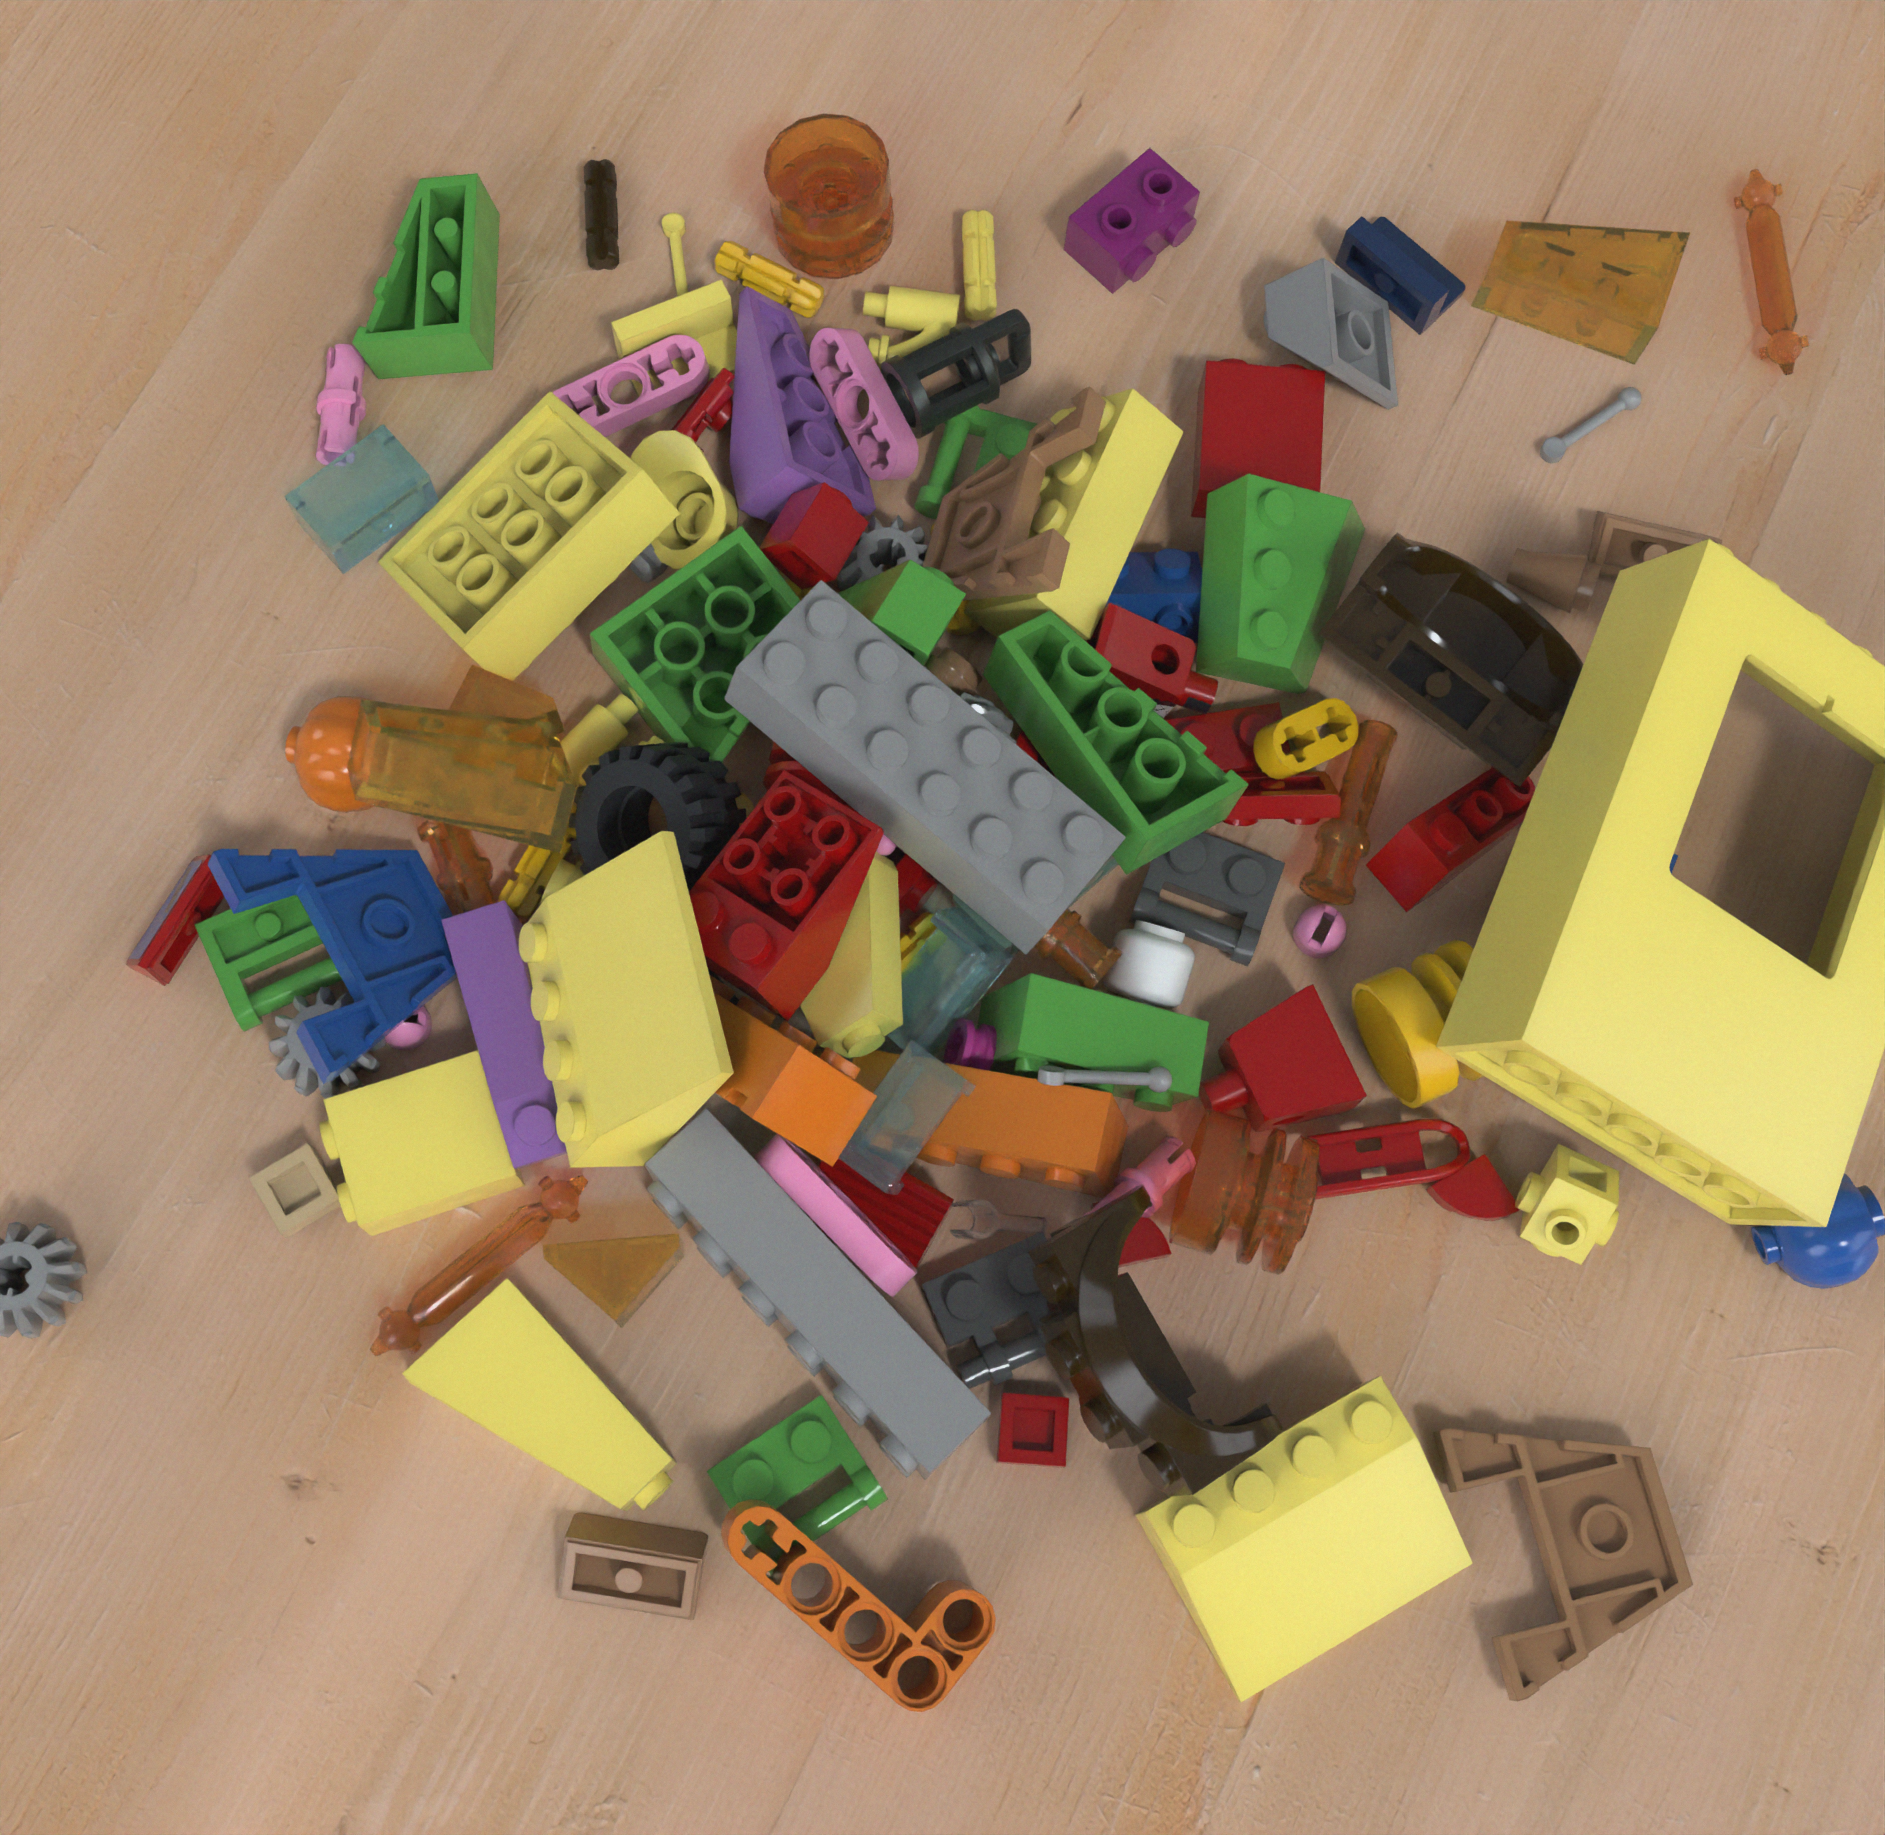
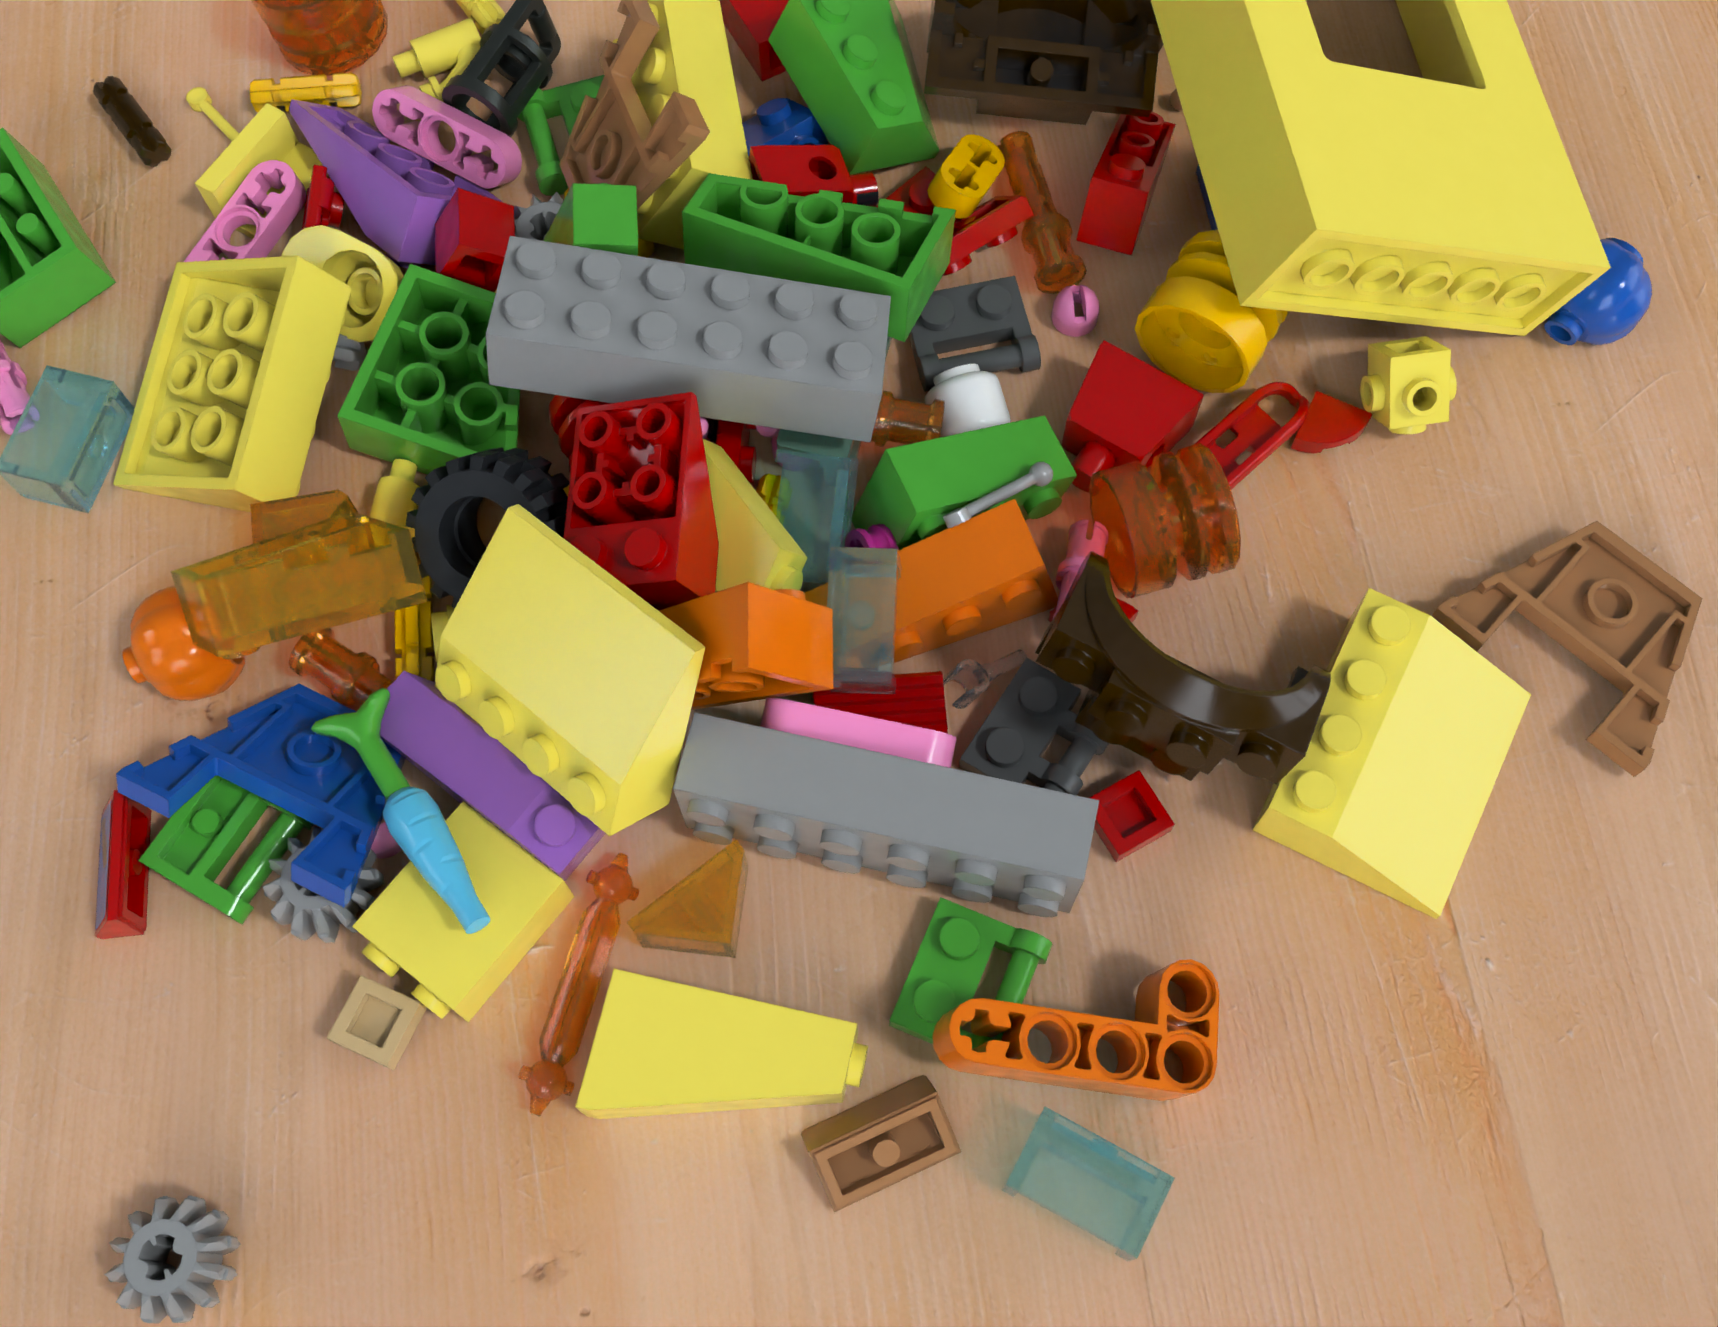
camera: 25 degrees left, 5 degrees down
none -> medium azure piece [311,688,490,934]
none -> clear light blue panel [1002,1107,1175,1262]

